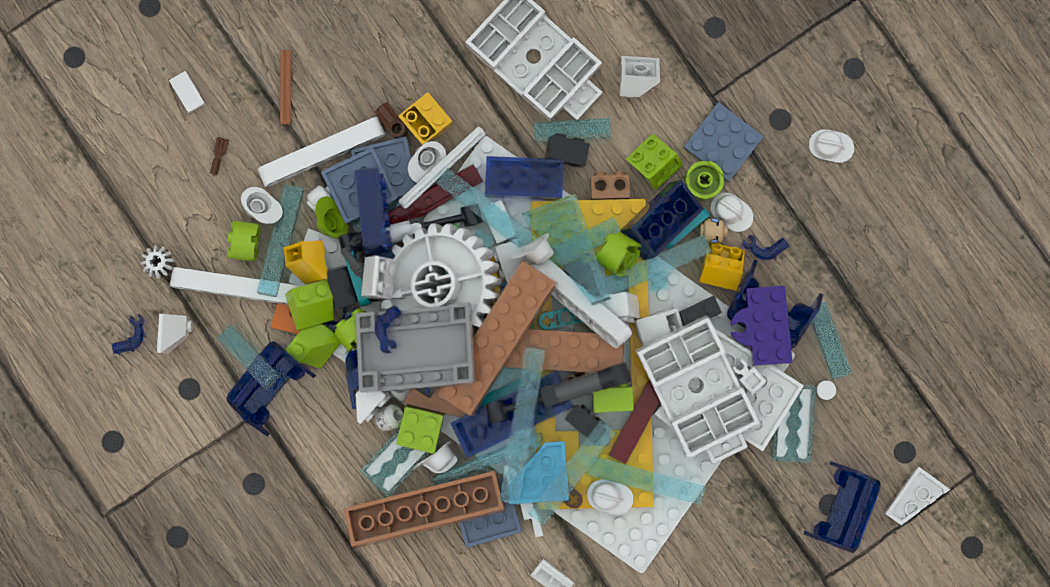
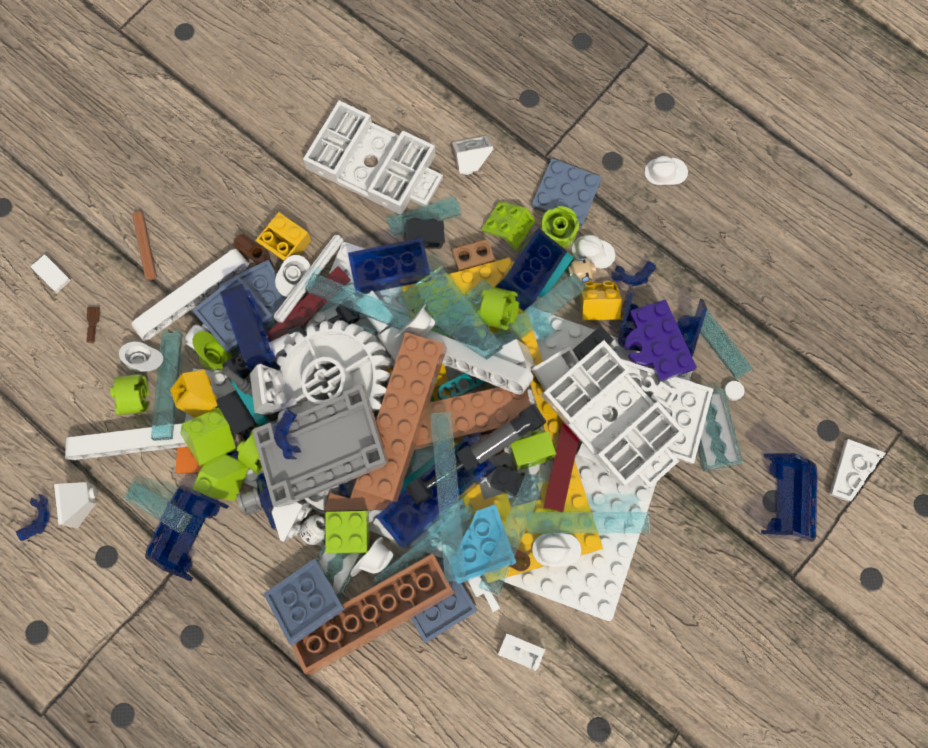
camera: 10 degrees left, 10 degrees down
white gear [140,246,174,278] -> none
none -> light grey piece [236,488,262,515]
none -> sand blue plate [264,558,345,646]

